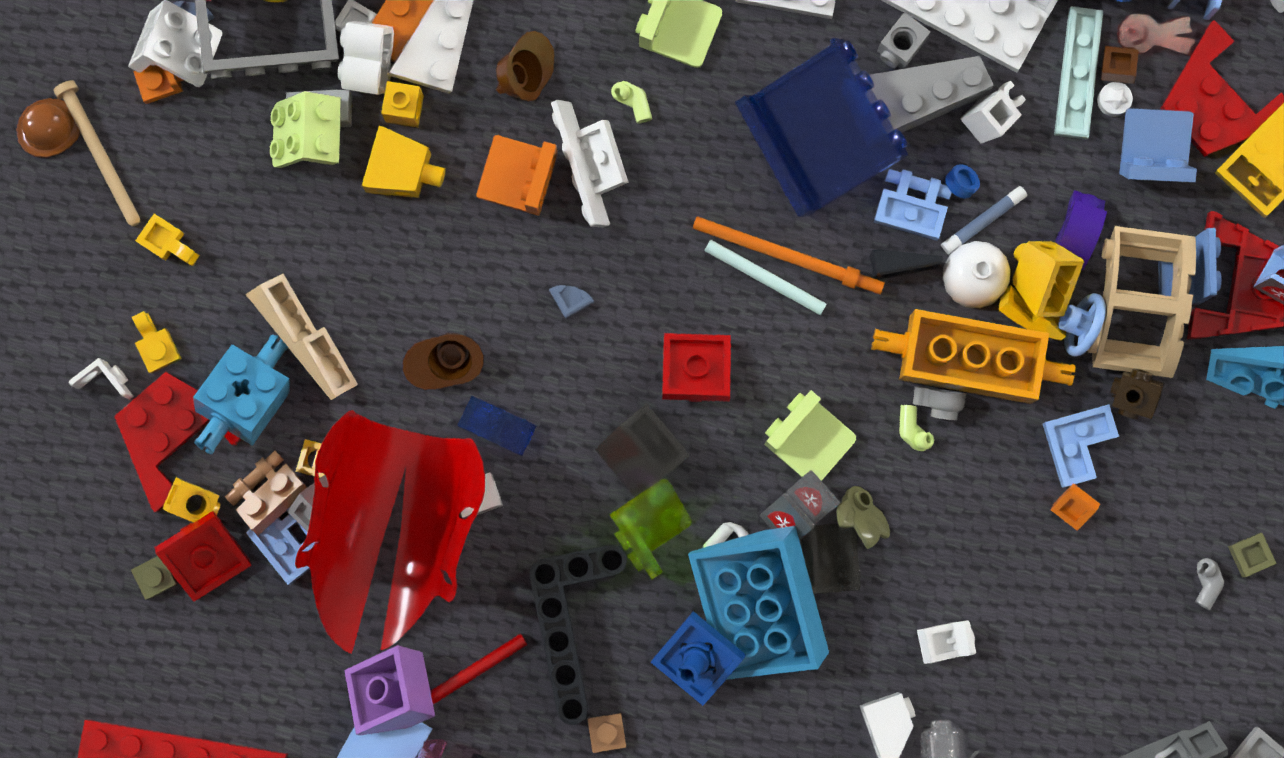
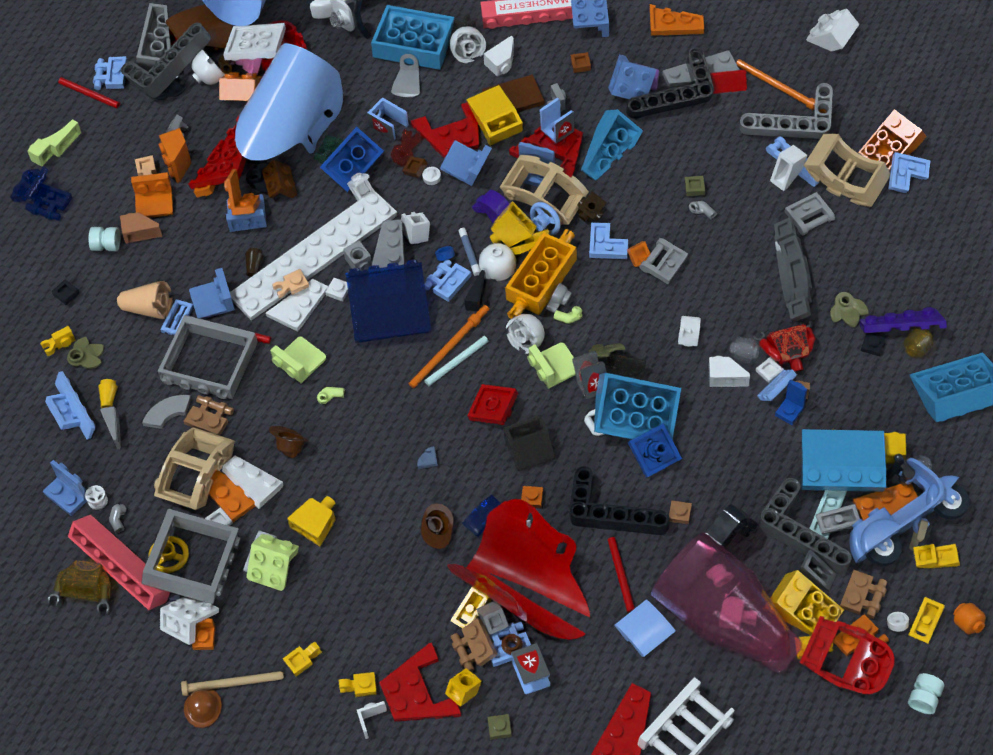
camera: 65 degrees left, 25 degrees down
red hinge [154,511,251,602] -> none
dark azure brick [193,335,290,454] -> none
tan slope [246,274,358,400] -> none
white brick [338,21,394,95] -> none
medium lavender slope [344,645,435,735] -> none
yellow brick [381,81,424,128] -> none
orange bracket [476,135,558,216] -> none
white bracket [551,100,629,228] -> none
clear neon green bracket [609,479,692,580] -> none
light aqua tile [1054,6,1103,140] -> none
none -> white plate [325,278,351,301]
none -> reddish brown plate [501,634,523,655]
none -> white cylinder [506,314,545,354]
none -> piece [511,643,550,694]
none -> orange plate [521,486,543,508]
none -> light grey plate [639,238,688,284]

